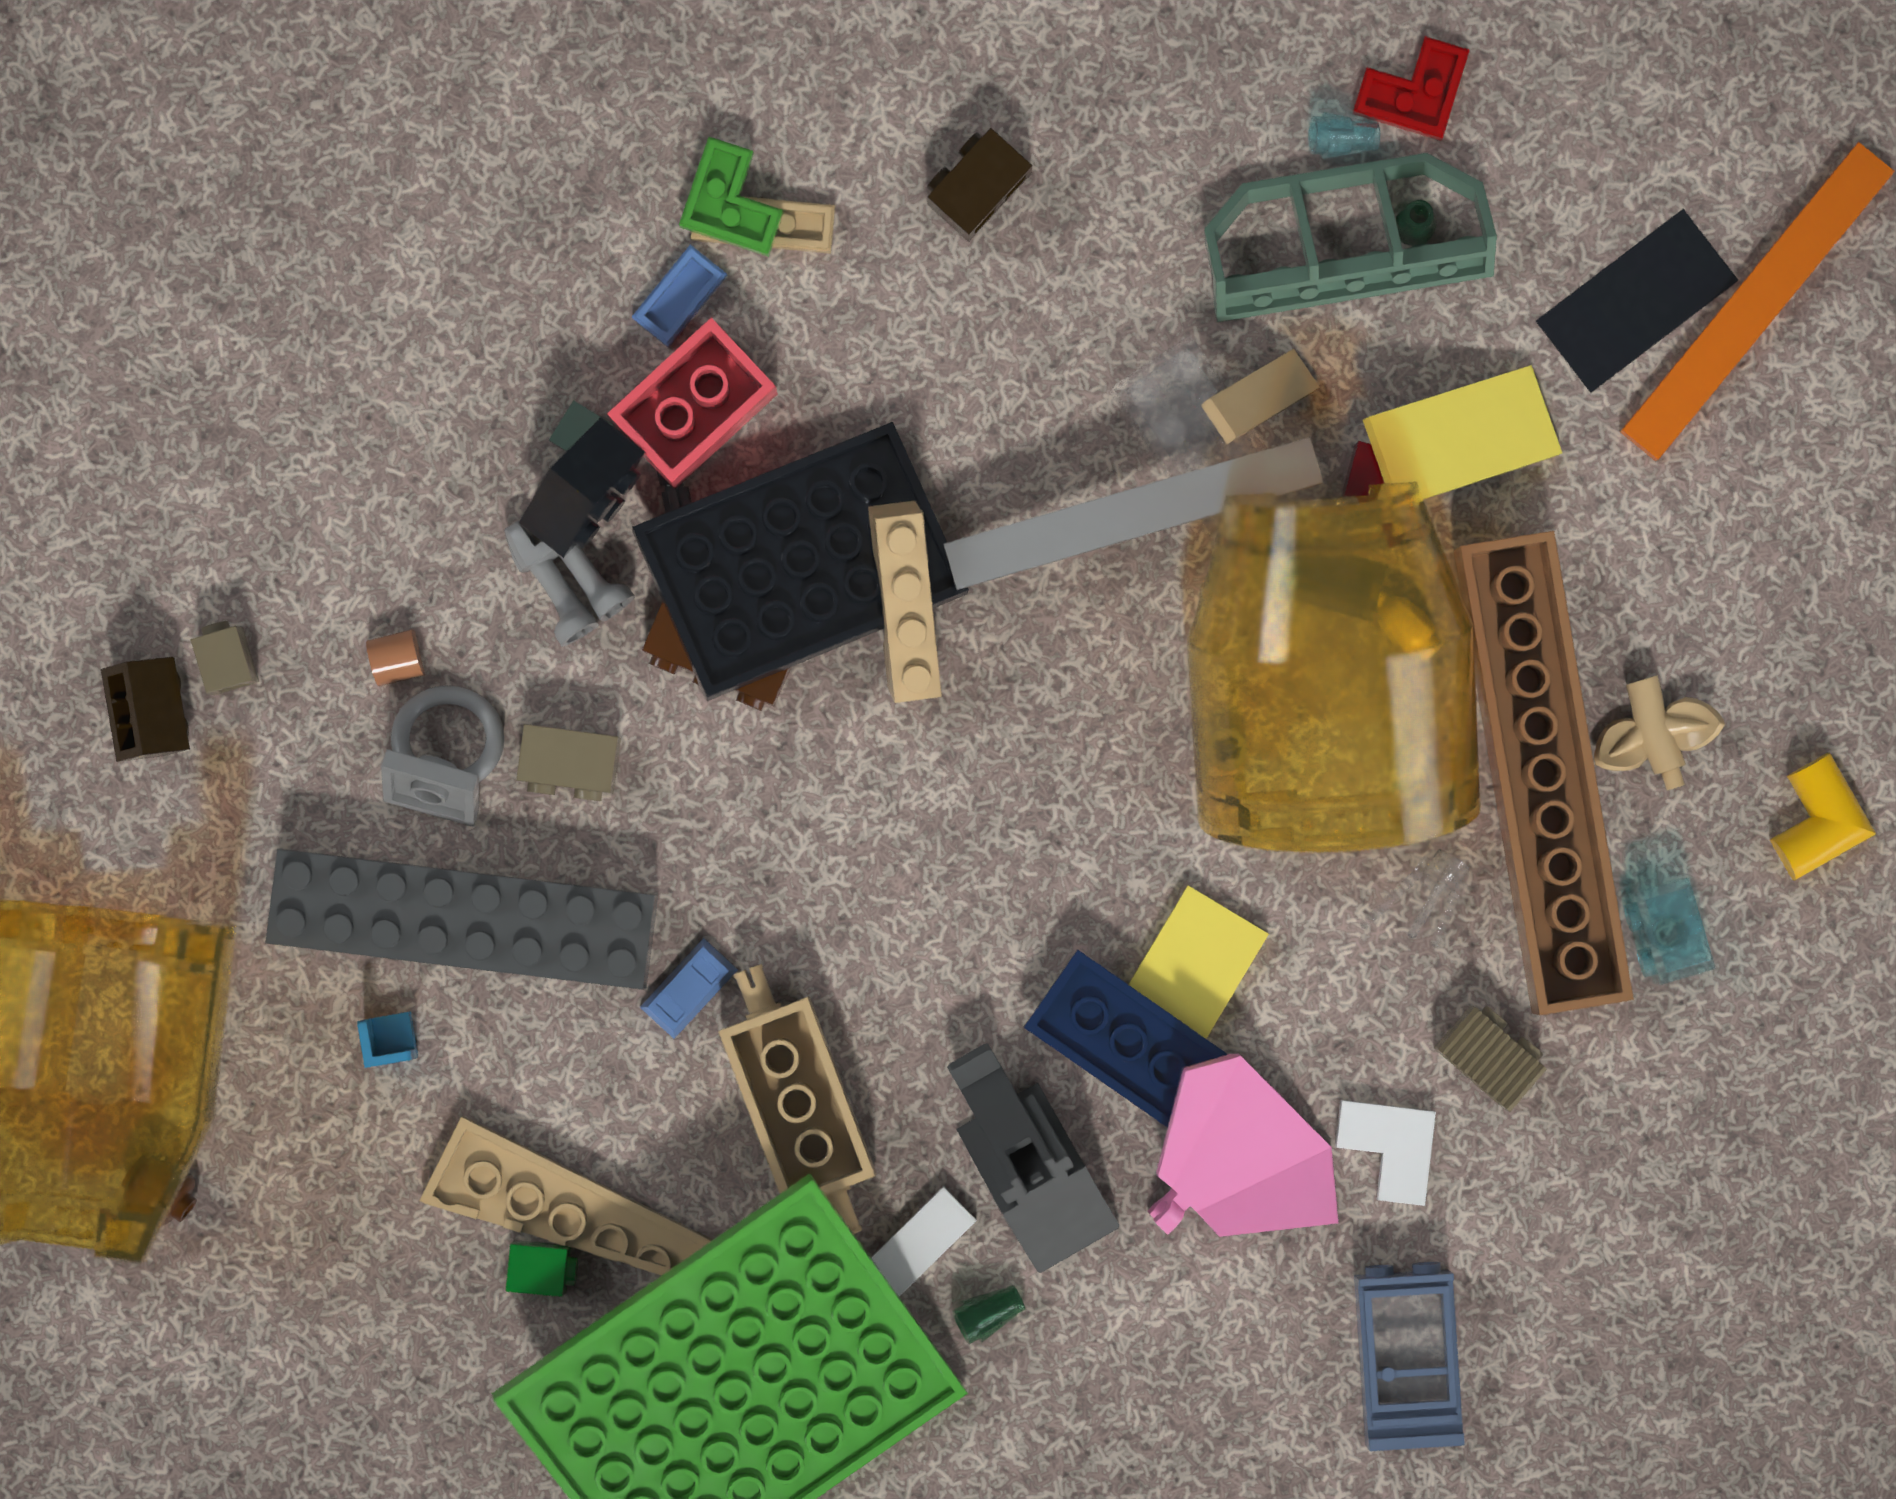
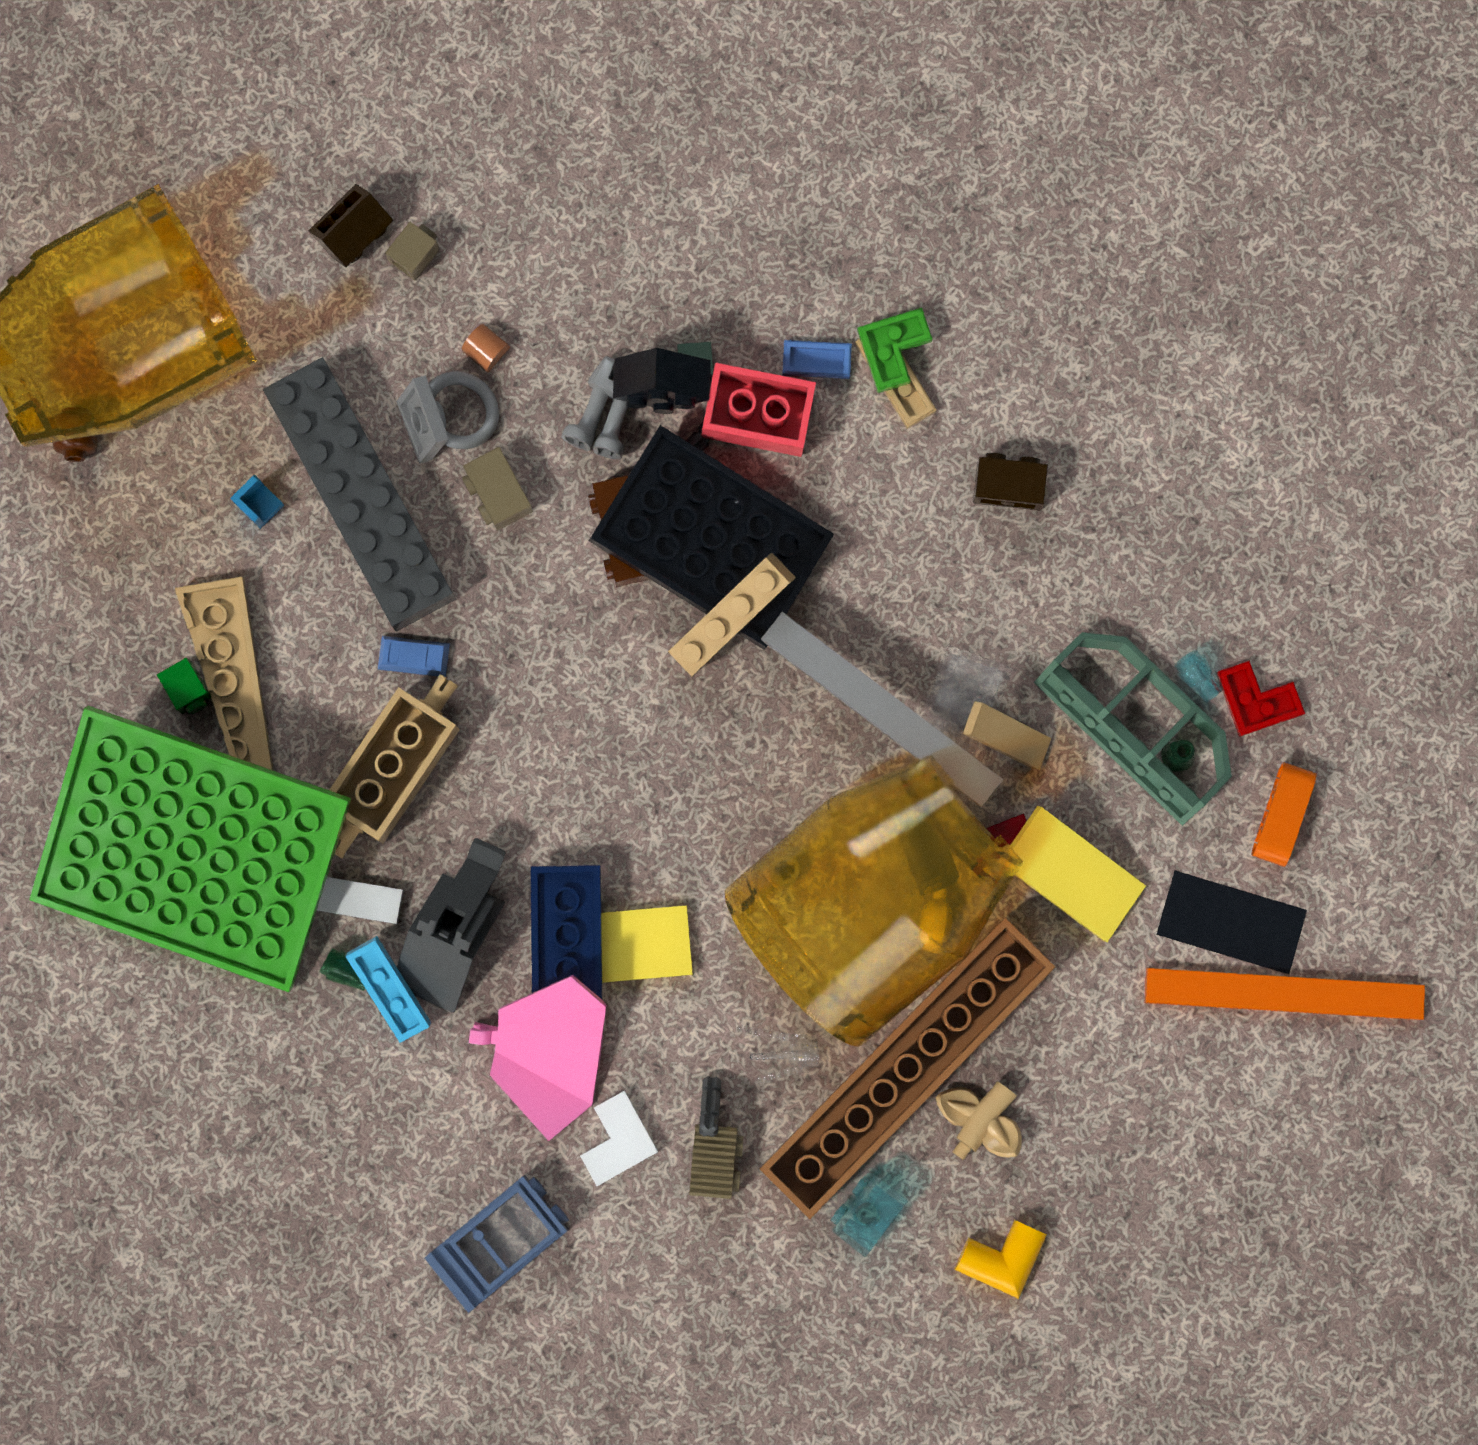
camera: 55 degrees right, 5 degrees down
none -> medium azure plate [345,936,431,1043]
none -> dark grey axle [699,1076,721,1137]
none -> orange beam [1251,762,1317,867]

